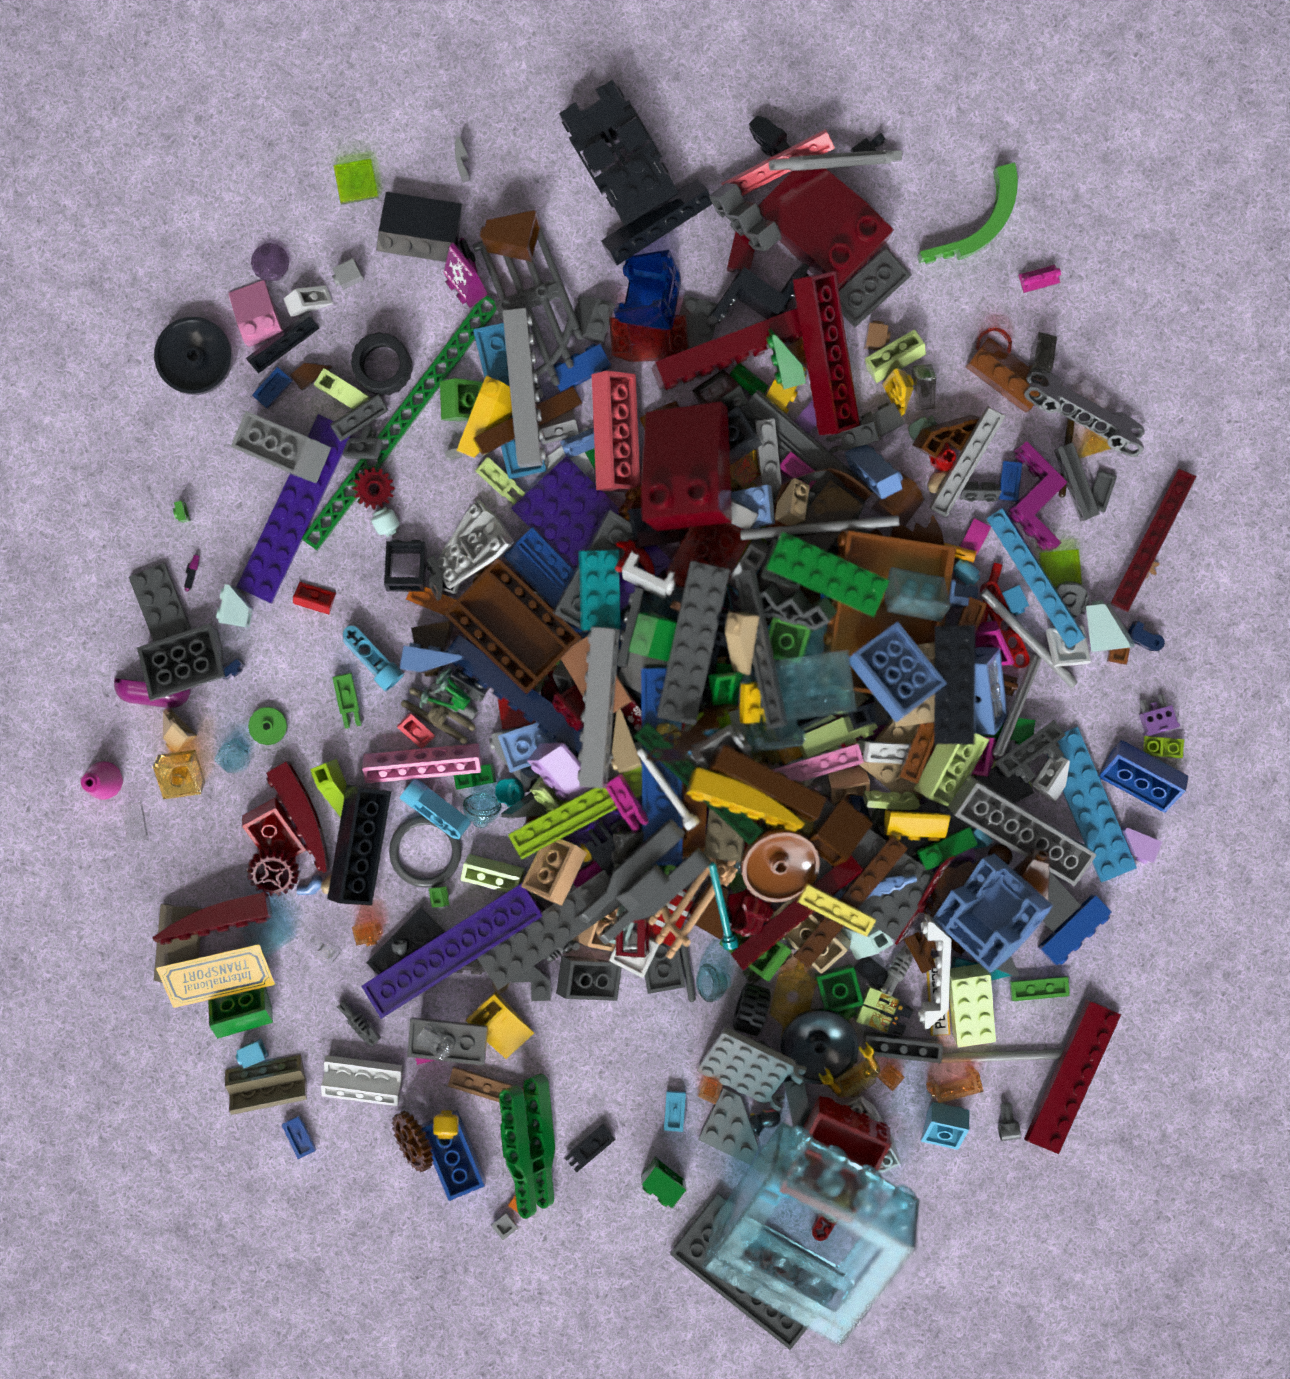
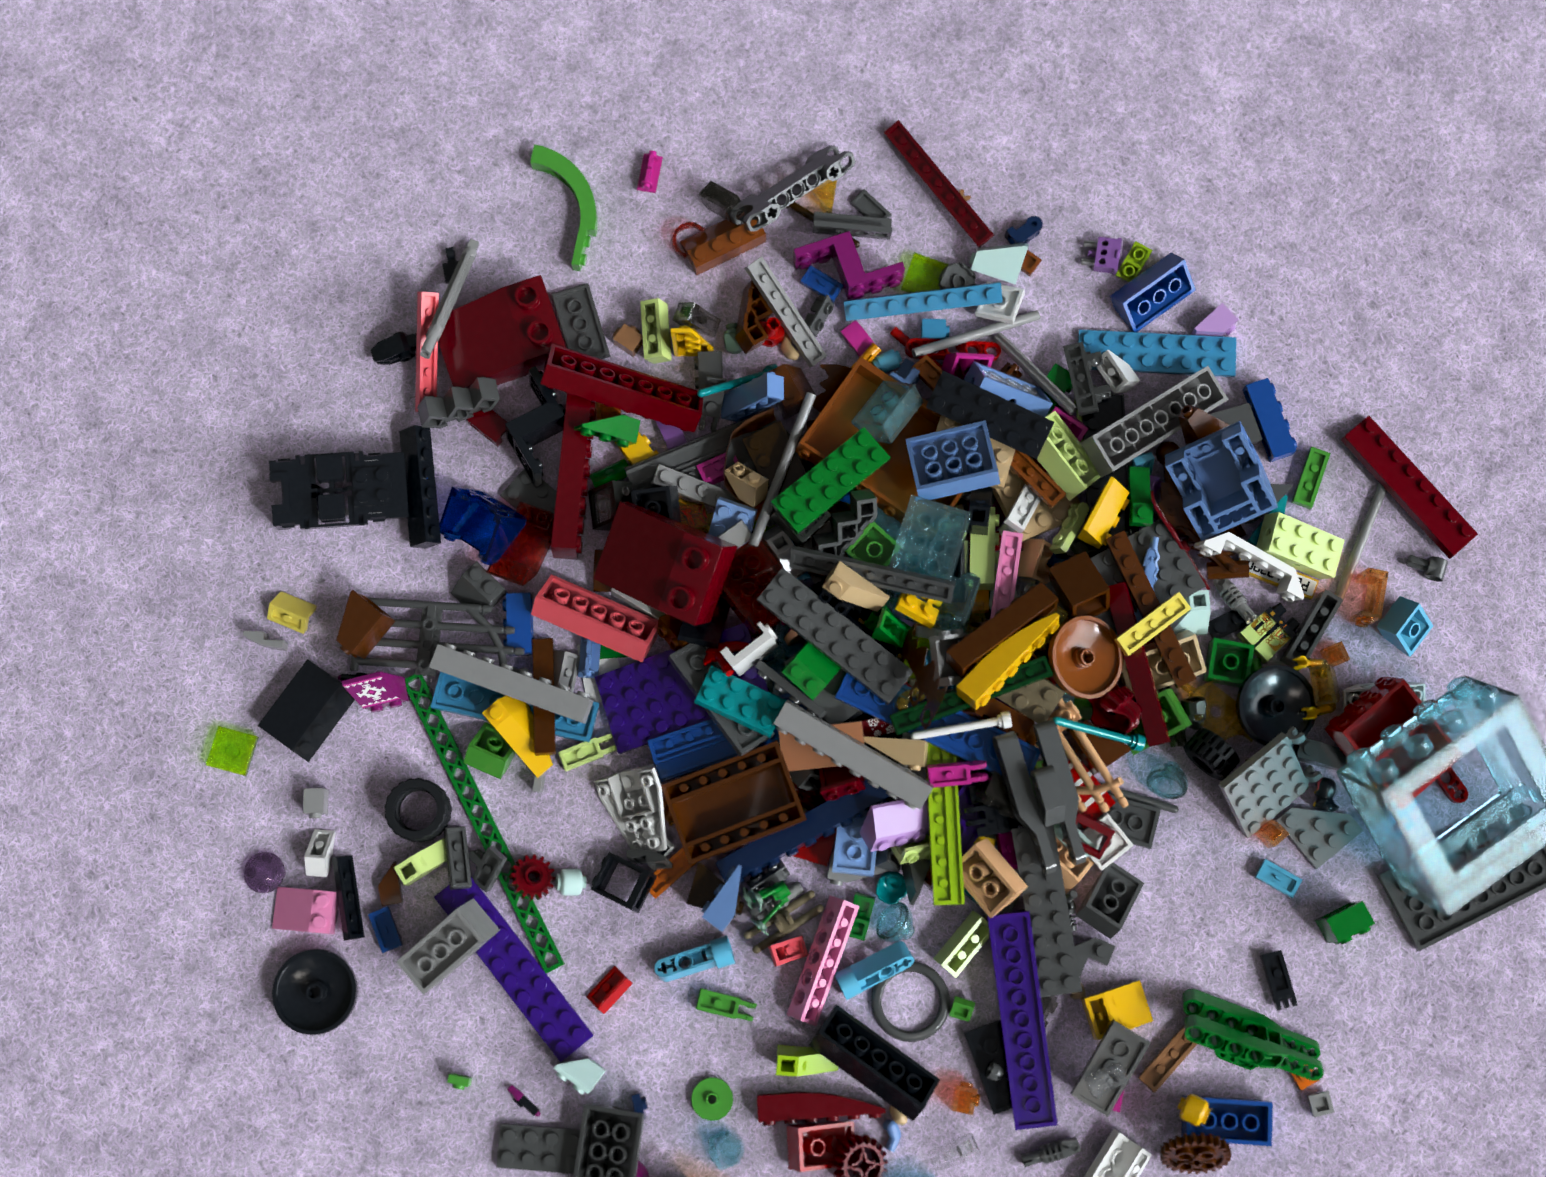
camera: 60 degrees left, 10 degrees down
none -> light yellow panel [267,591,317,634]
none -> teal piece [697,364,778,397]
none -> pearl dark grey rock [1181,696,1207,730]

